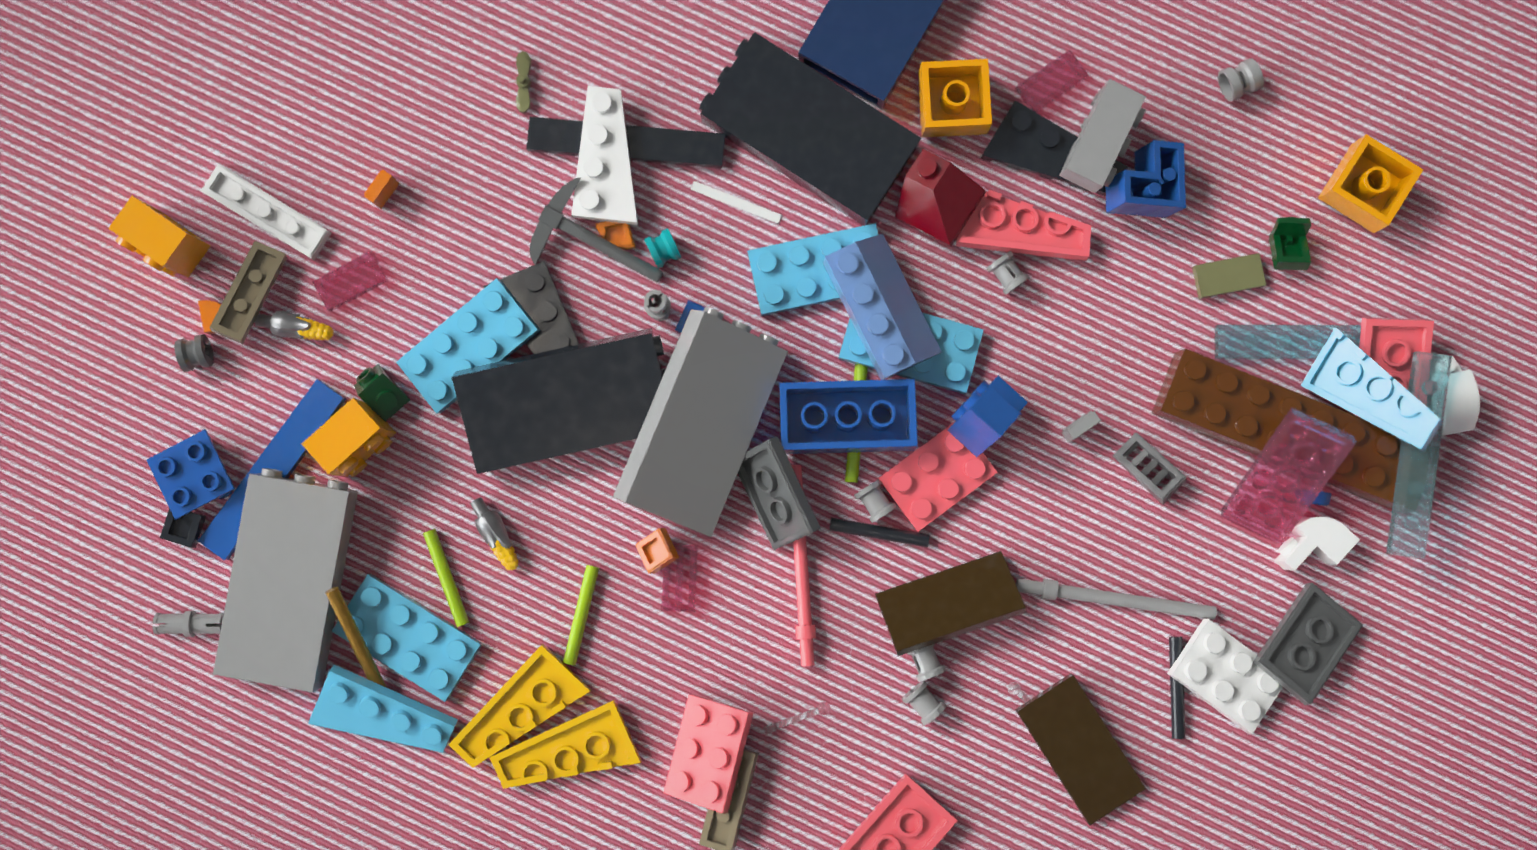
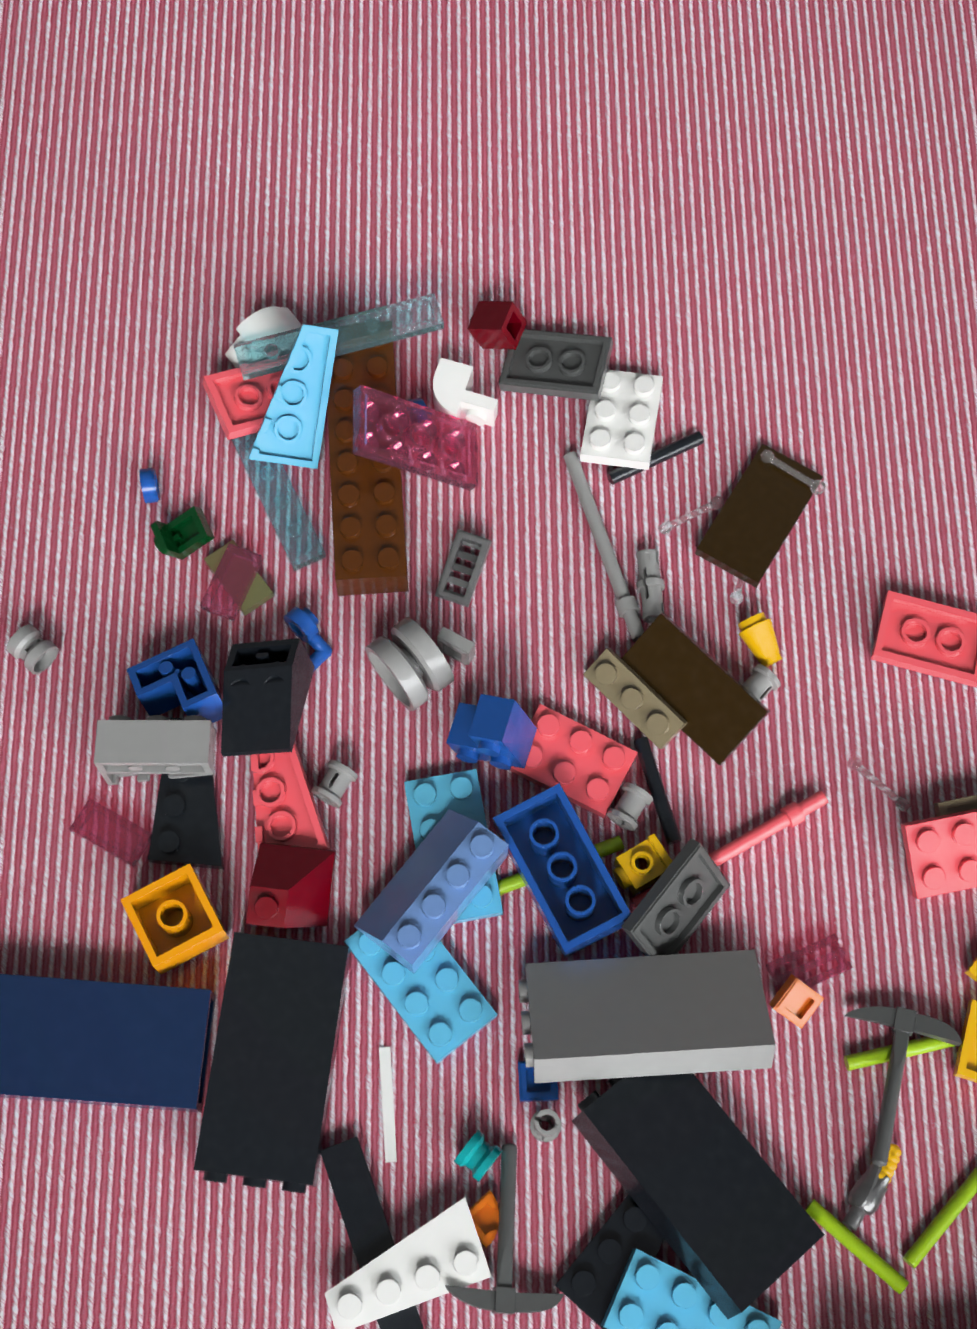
camera: 120 degrees left, 15 degrees down
light grey bush [902,680,946,726] -> none
light orange brick [1318,134,1423,233] -> none
none -> blue tile [139,467,160,504]
none -> clear pink tile [200,543,263,621]
none -> black slope [221,638,315,757]
none -> blue plate [283,606,332,671]
none -> light grey wheel [365,617,454,711]
none -> dark red brick [467,301,527,350]
none -> dark tan plate [583,648,688,750]
none -> yellow brick [612,833,672,896]
none -> light grey pin [636,549,665,623]
none -> clear hinge [658,496,724,535]
none -> yellow cone [738,612,782,667]
none -> clear hinge [761,450,826,495]
none -> lime bar [805,1199,909,1294]
none -> dark grey piece [845,1006,962,1167]

